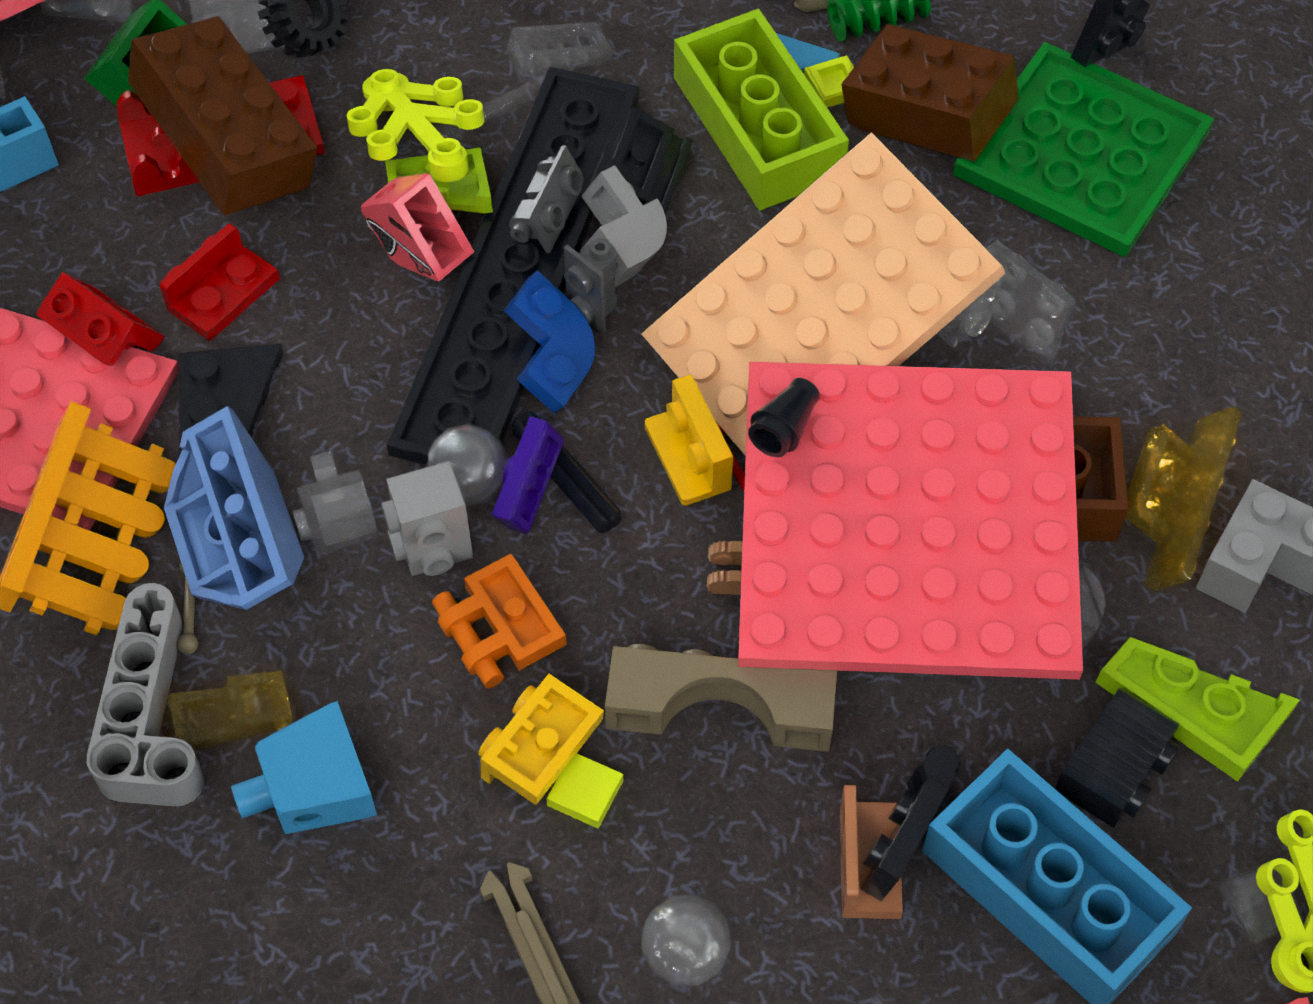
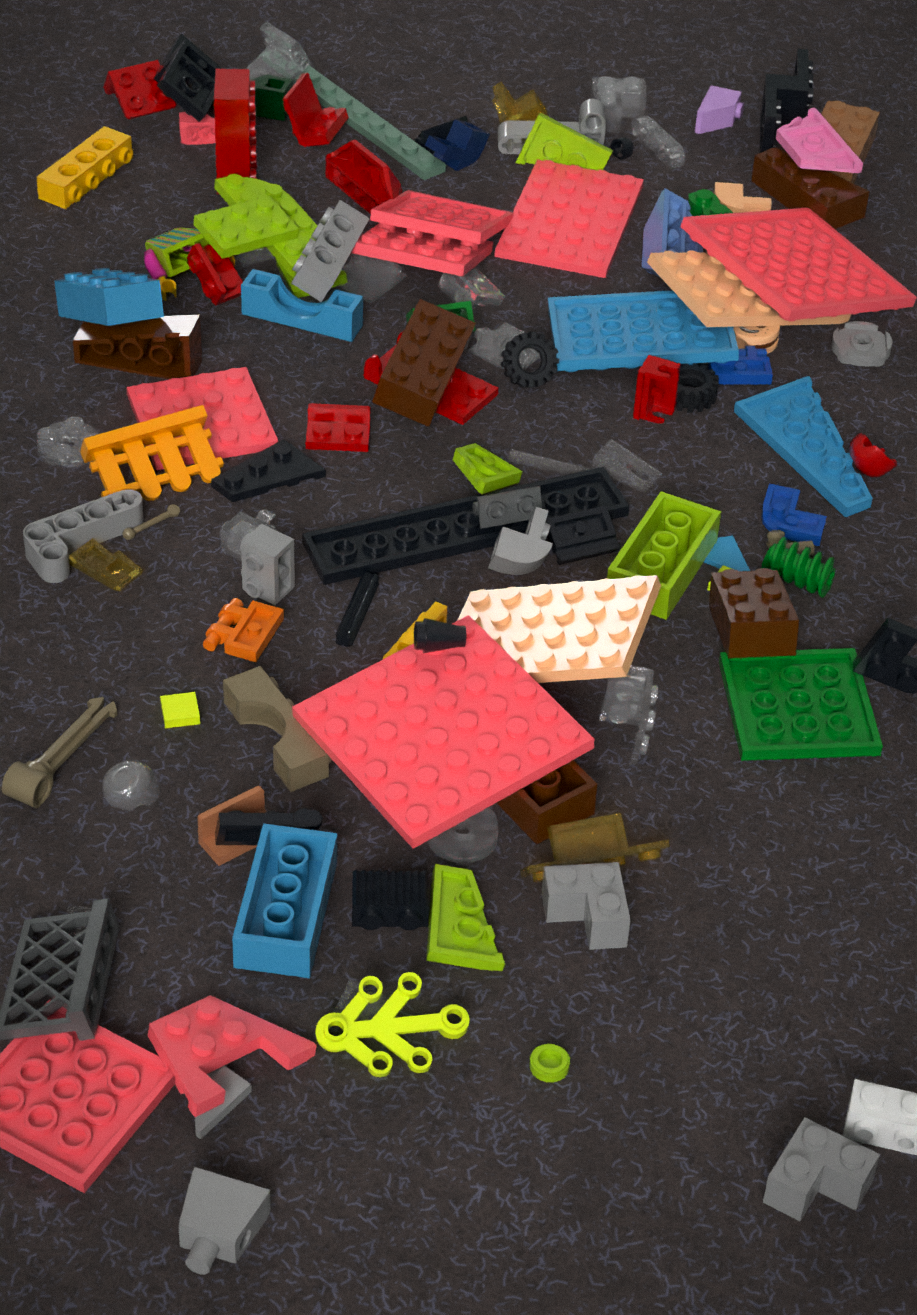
camera: 50 degrees right, 15 degrees down
red bracket [37,272,165,366] -> none
medium blue wedge [164,406,304,610] -> none
dark azure torso [231,701,377,834] -> none
neon yellow plant [347,69,484,182] -> none
coral torso [361,173,475,281] -> none
clear hair [426,424,509,507] -> none
yellow bracket [478,674,604,805] -> none
dark purple plate [492,416,564,534] -> none
blue plate [504,271,595,413] -> none
dark grey hinge [564,239,617,334] -> none

